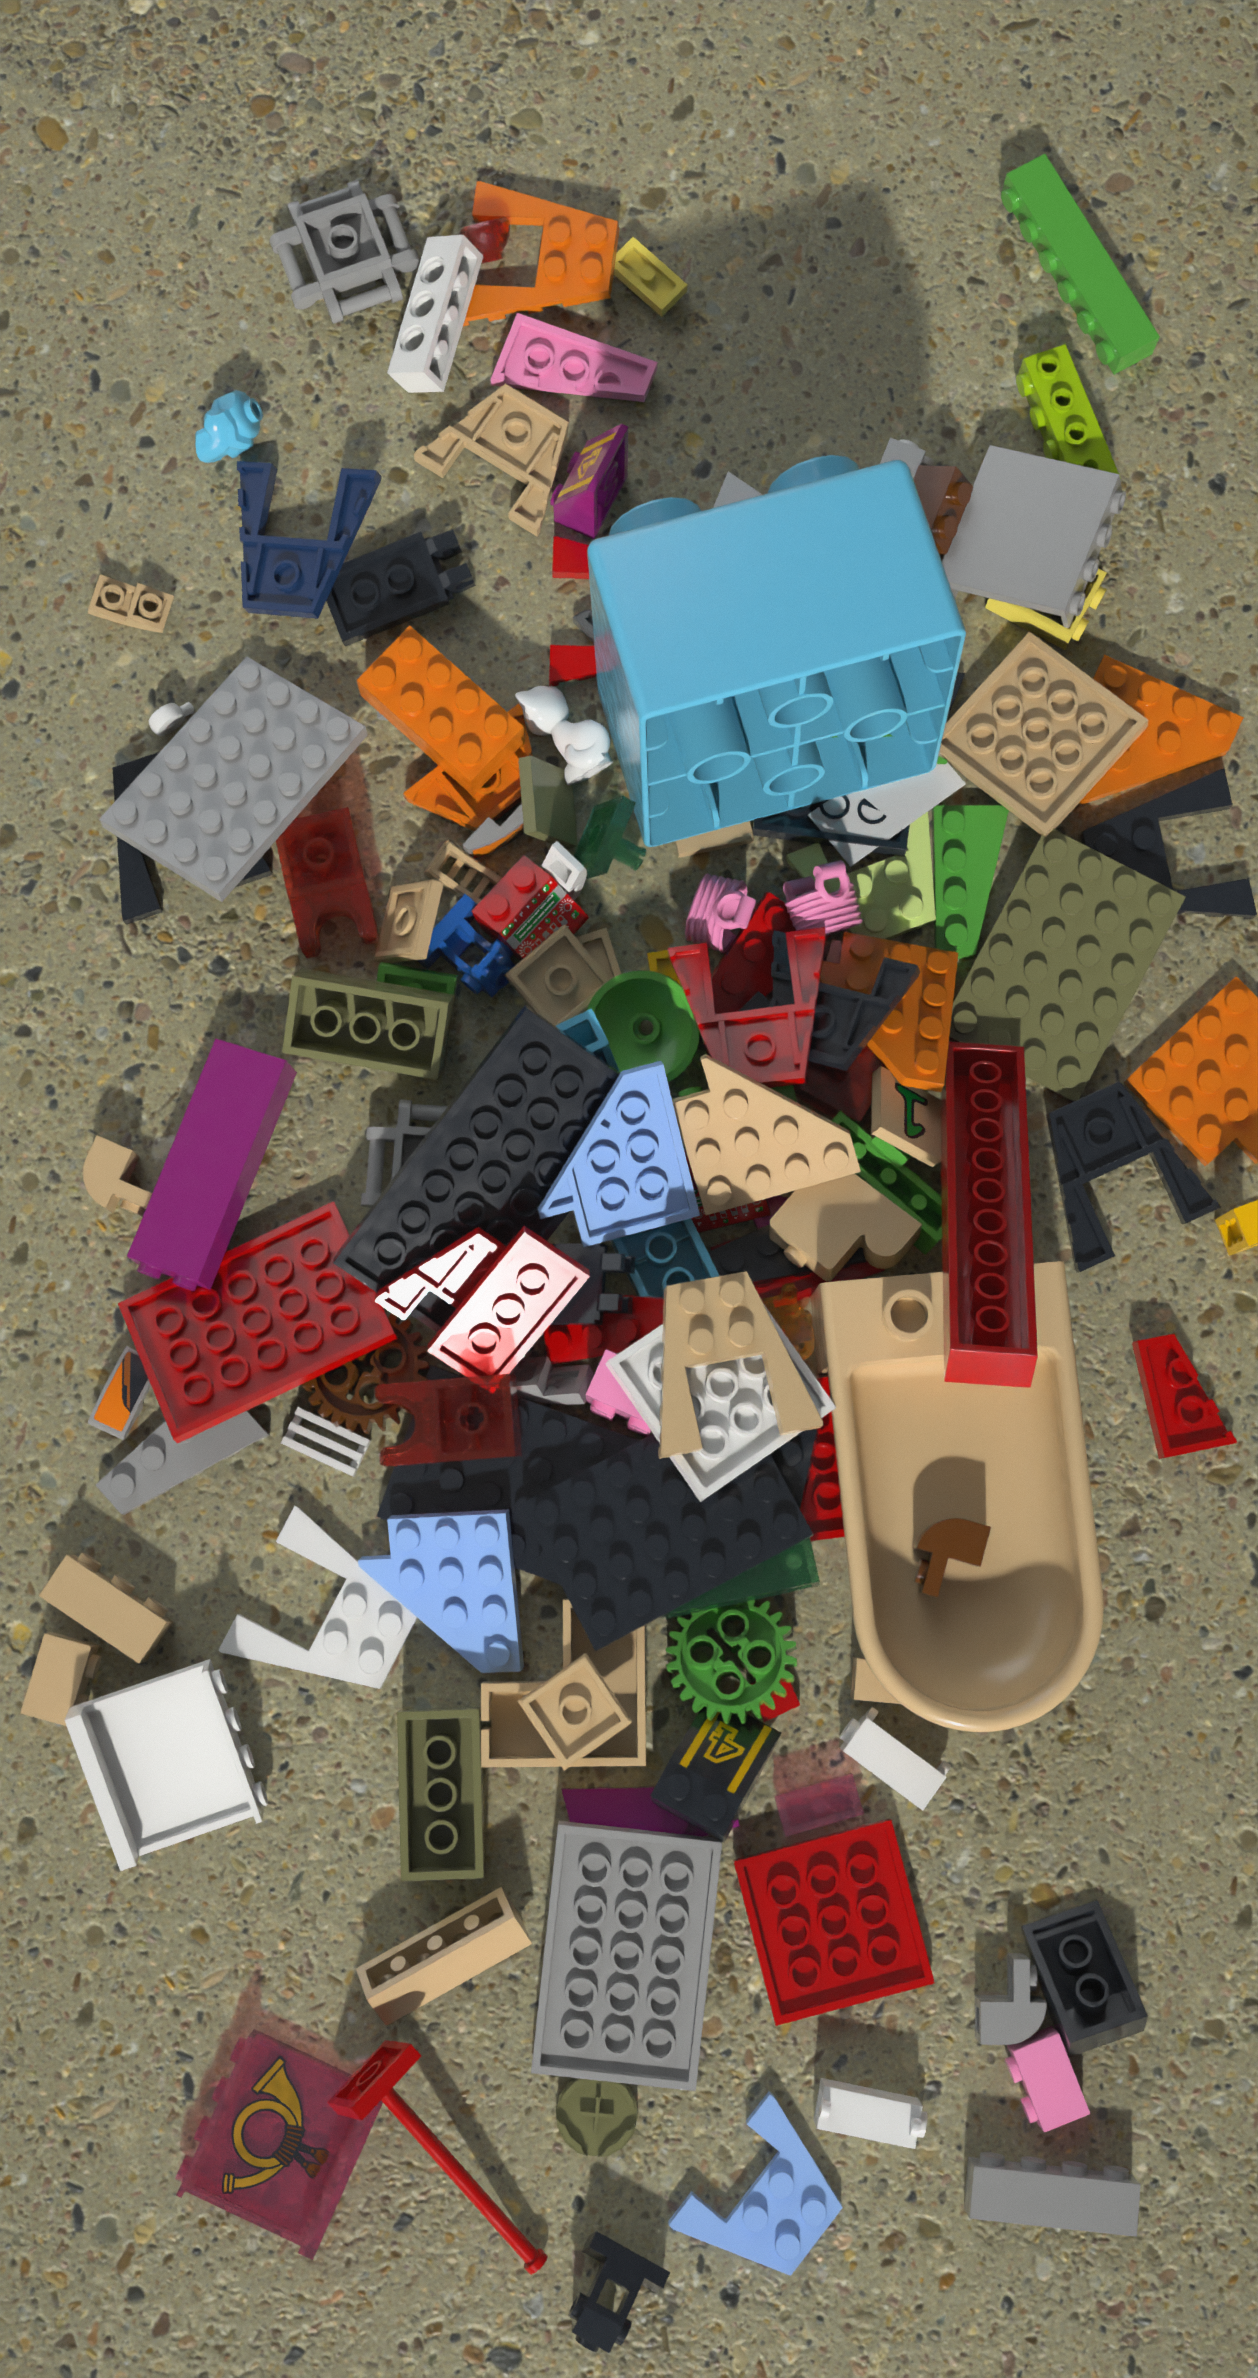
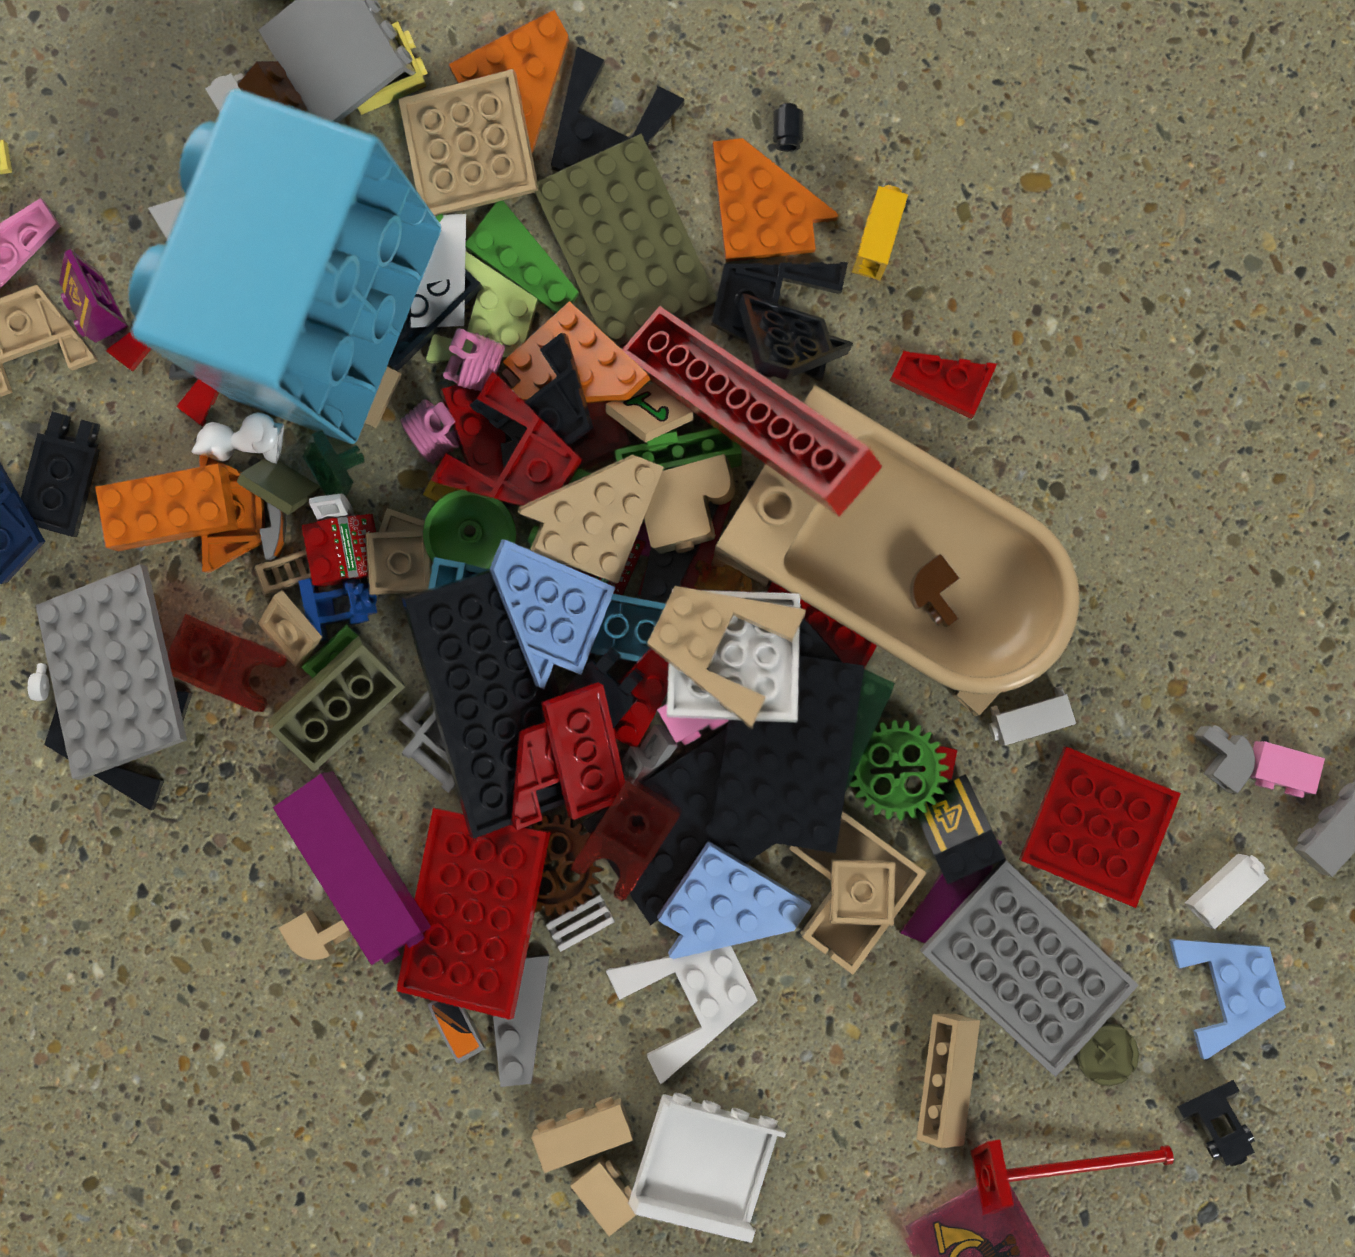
camera: 50 degrees left, 5 degrees up
olive brick [397,1706,486,1881] -> none
clear pink plate [773,1773,864,1837] -> none
black slope [1021,1900,1148,2058] -> none
none -> black wing [738,293,853,380]

